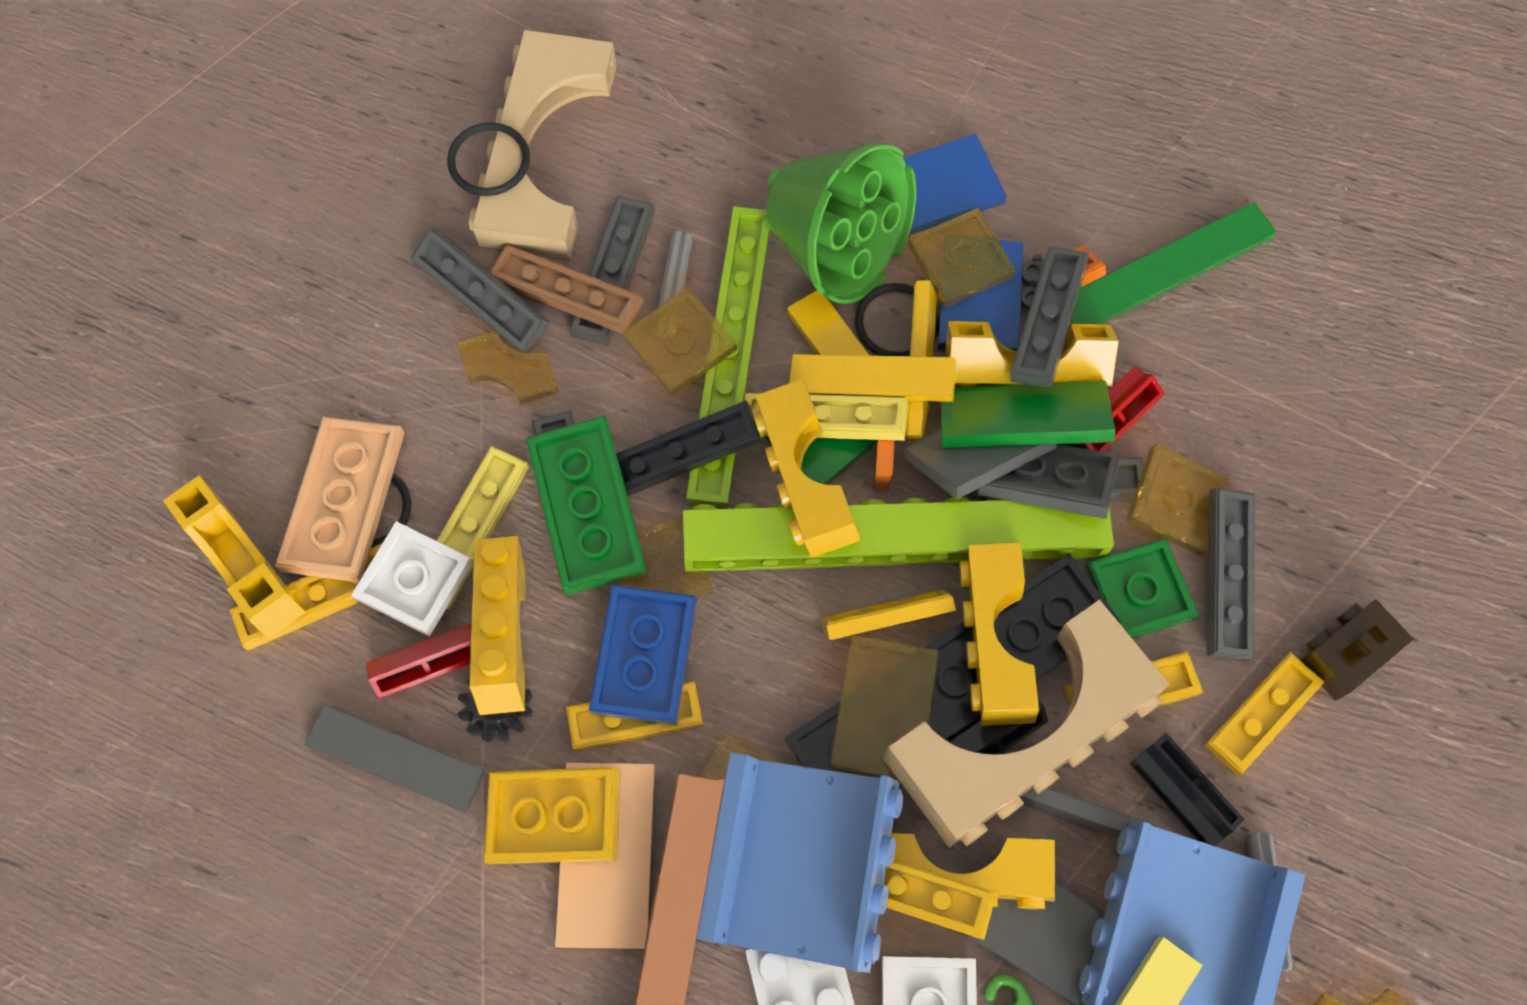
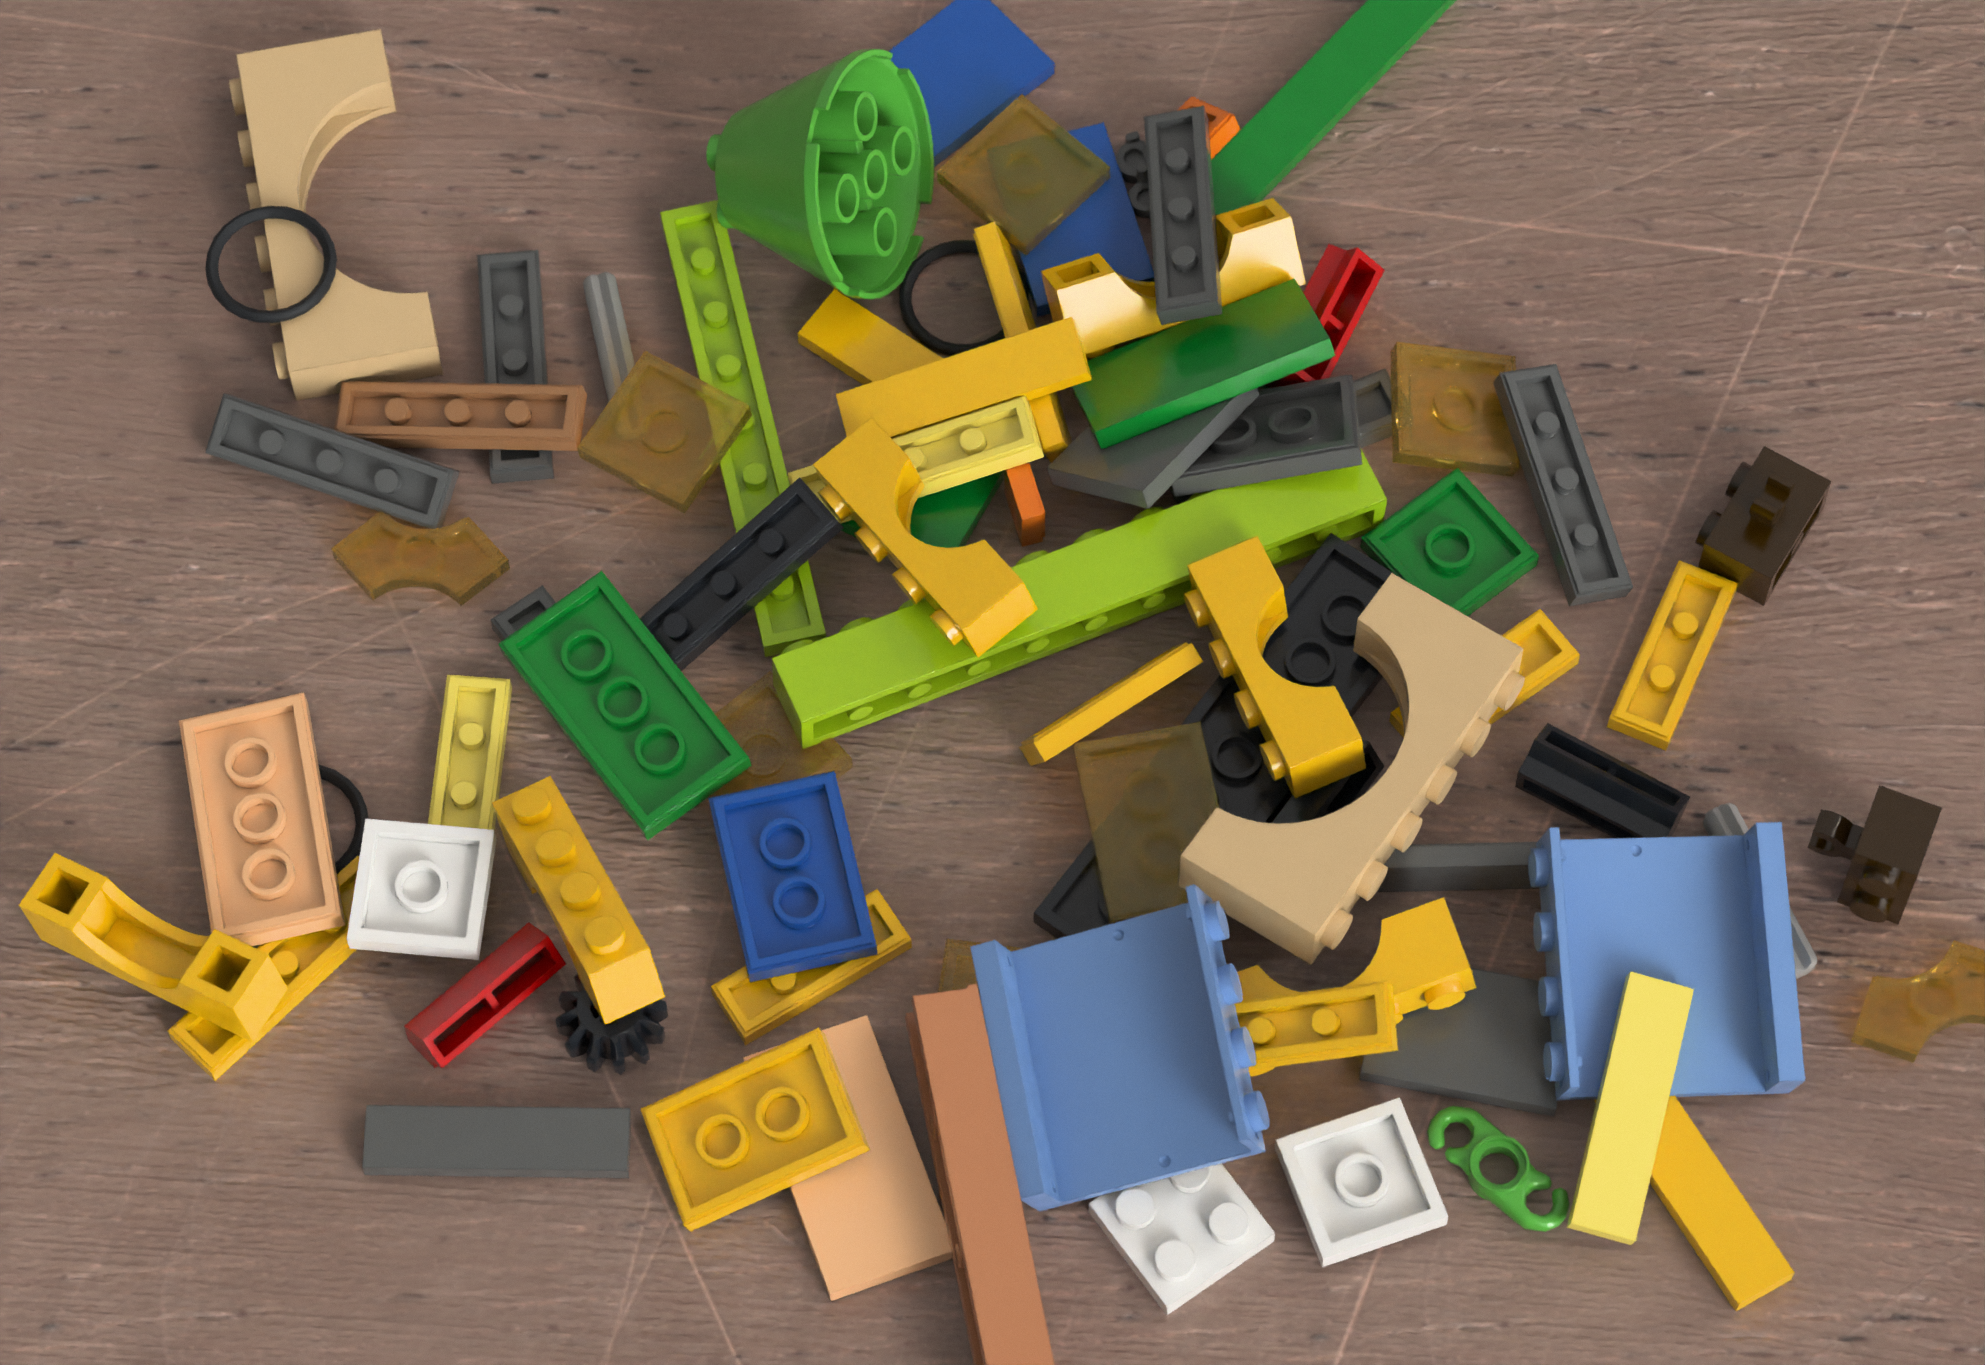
camera: 20 degrees left, 5 degrees down
none -> dark brown brick [1807,785,1942,925]

